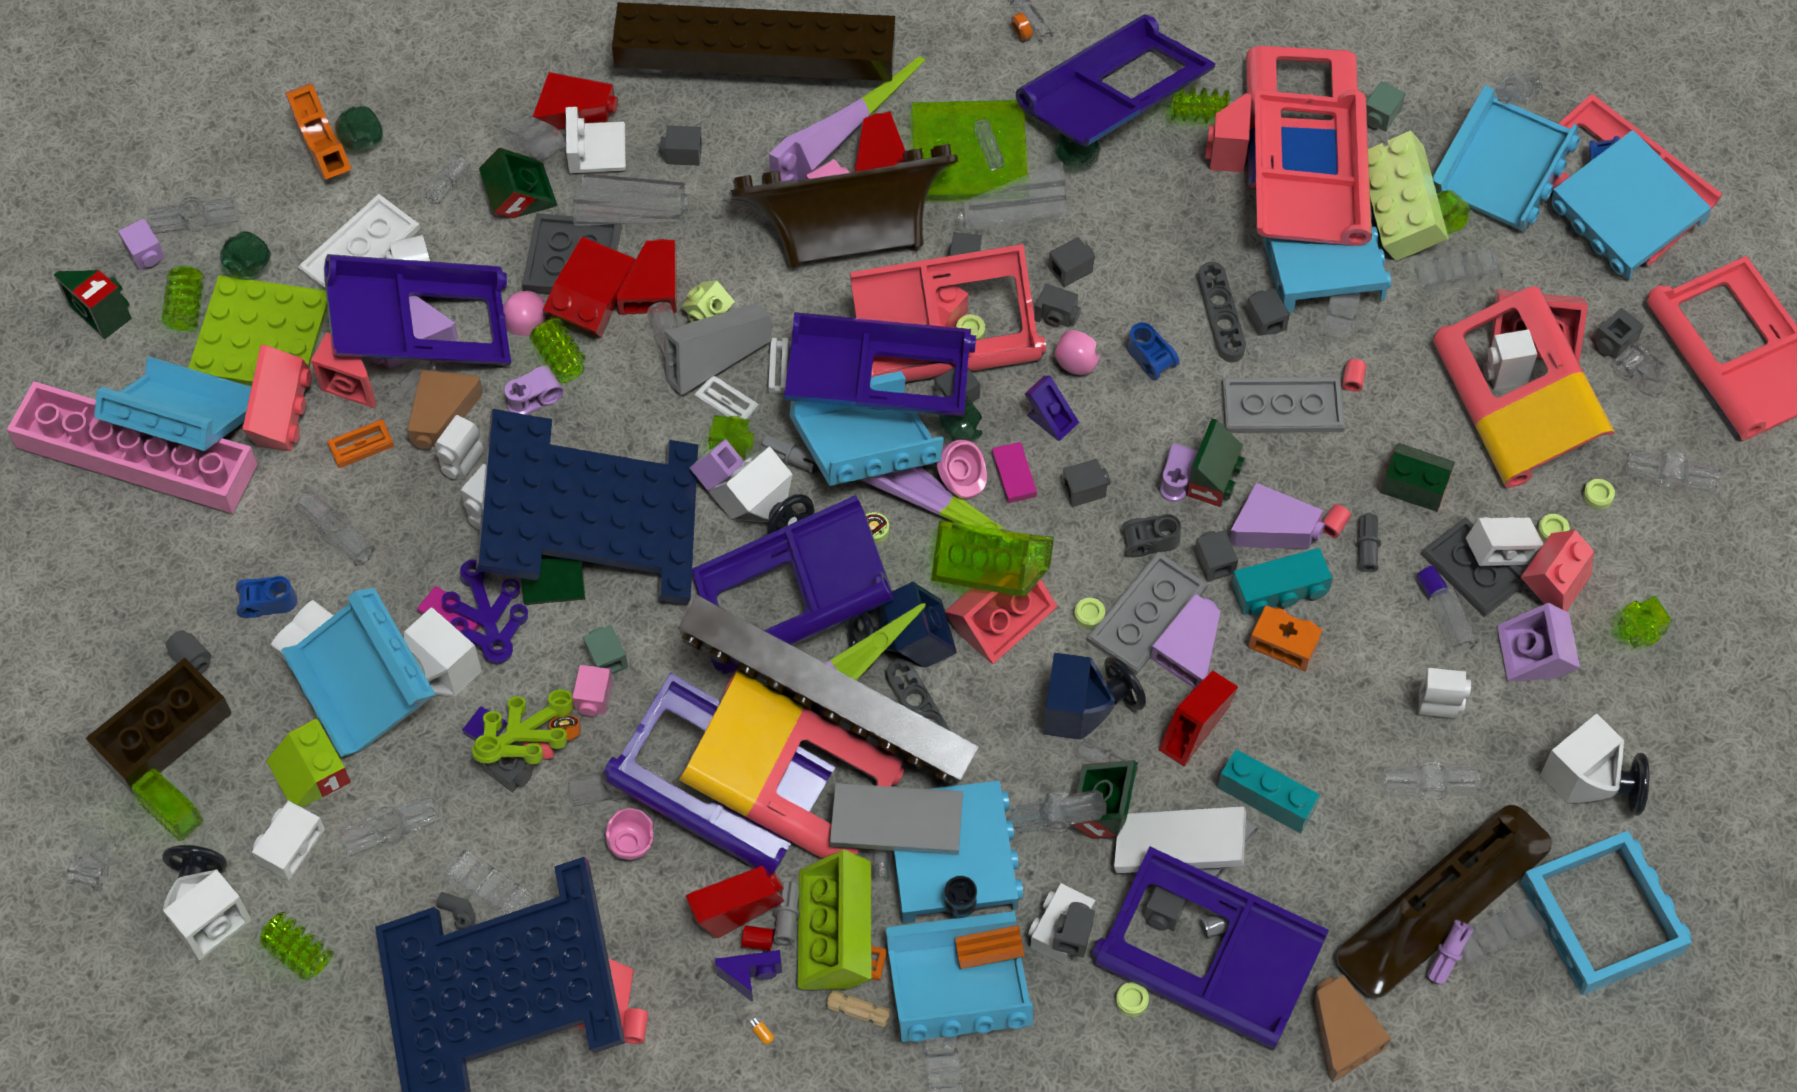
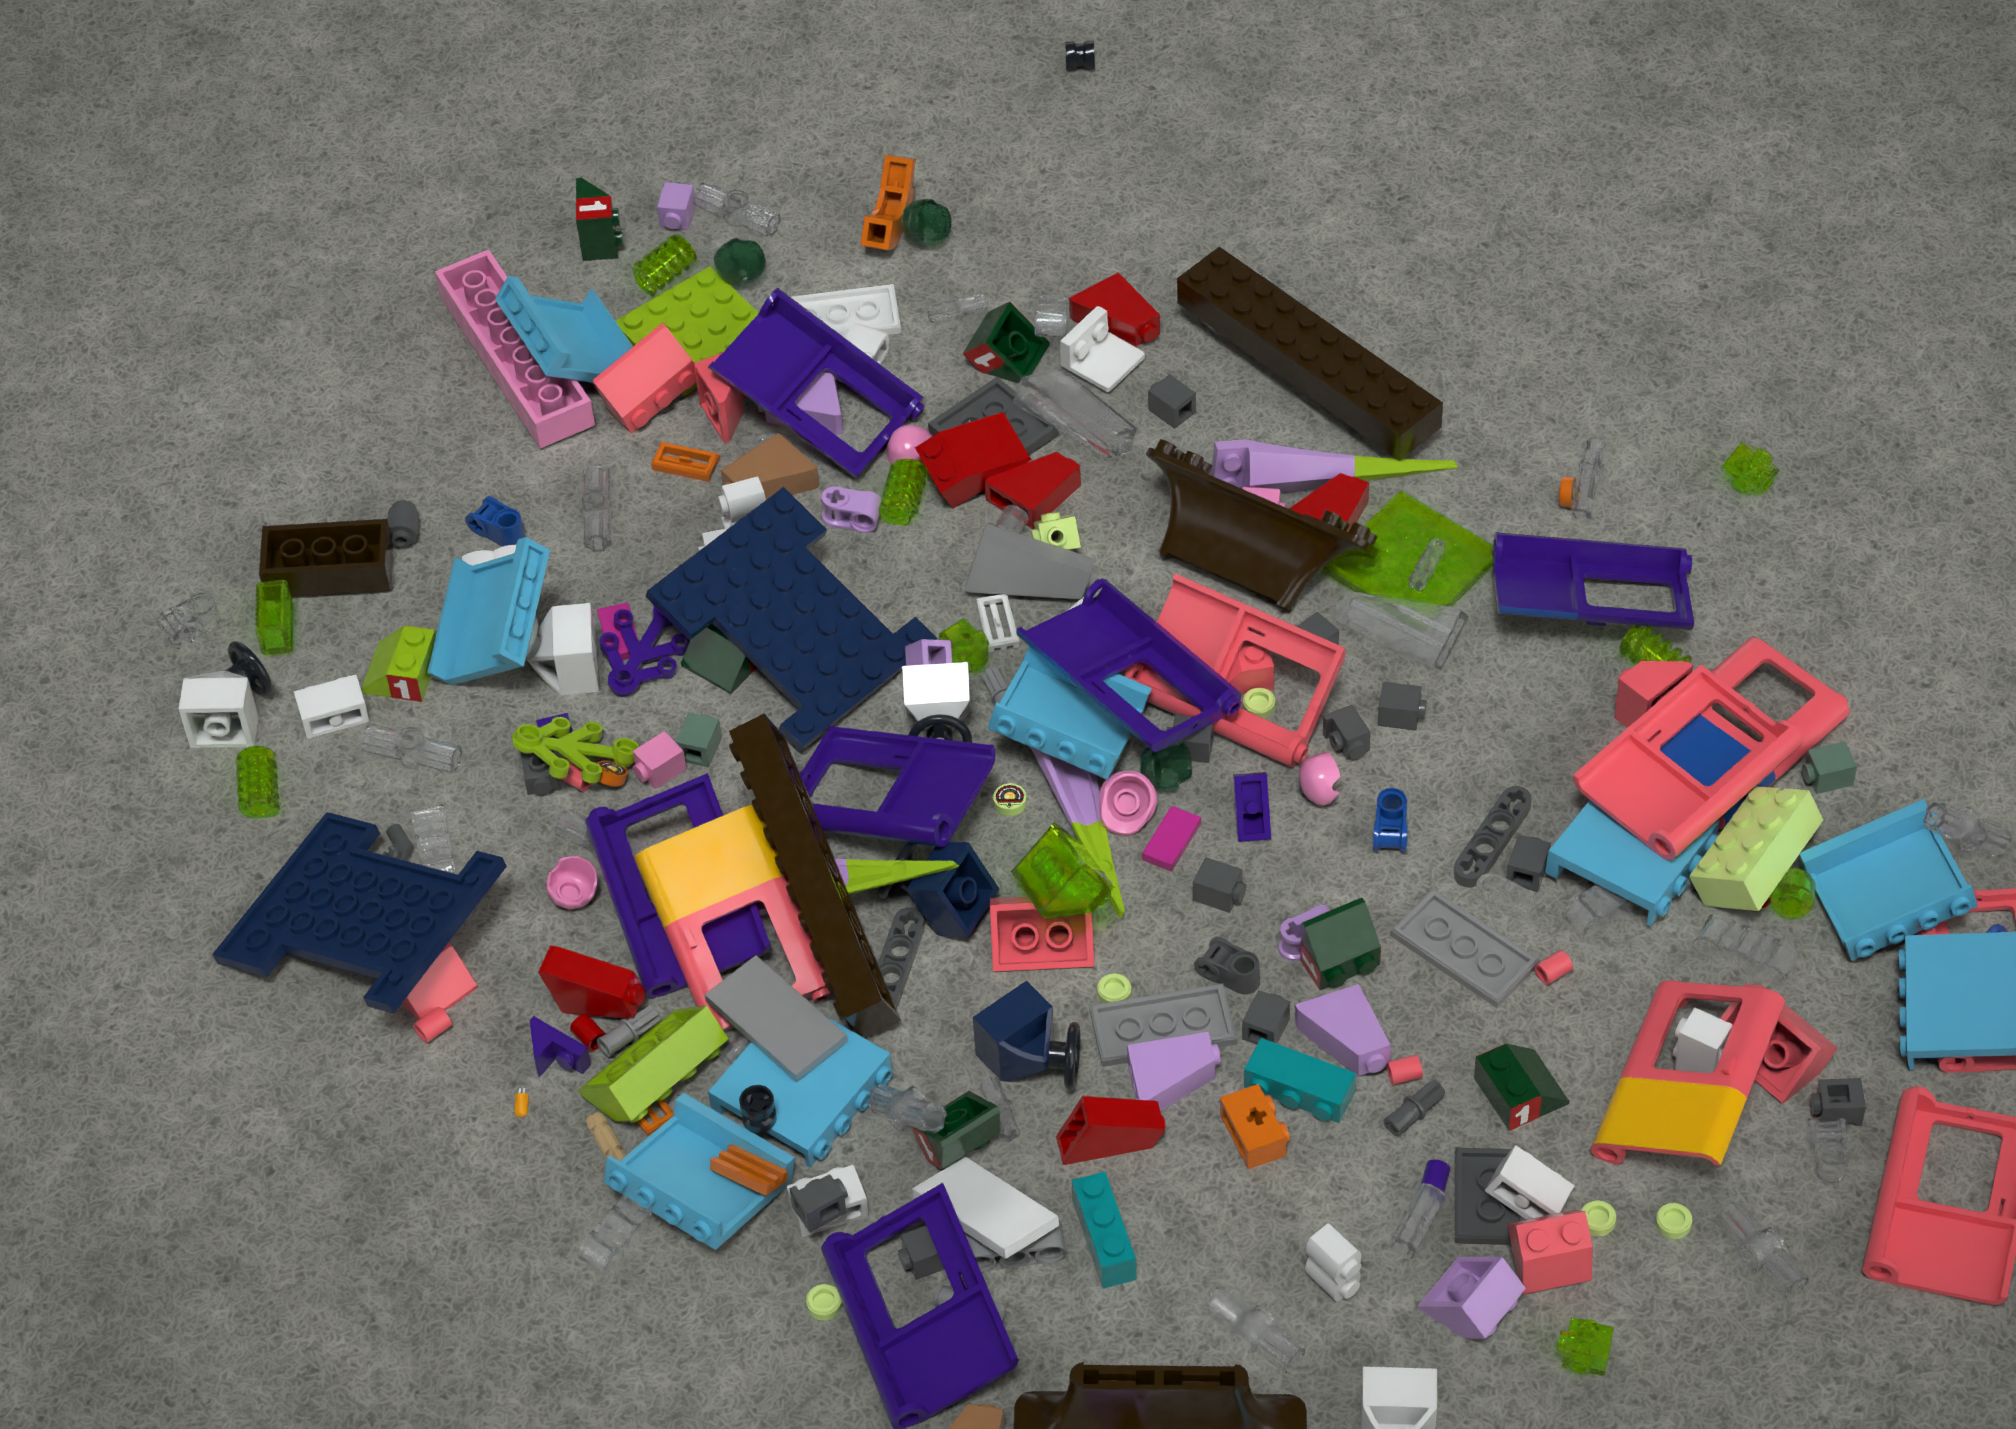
camera: 45 degrees right, 10 degrees down
clear green hair [1055,133,1101,169] -> none

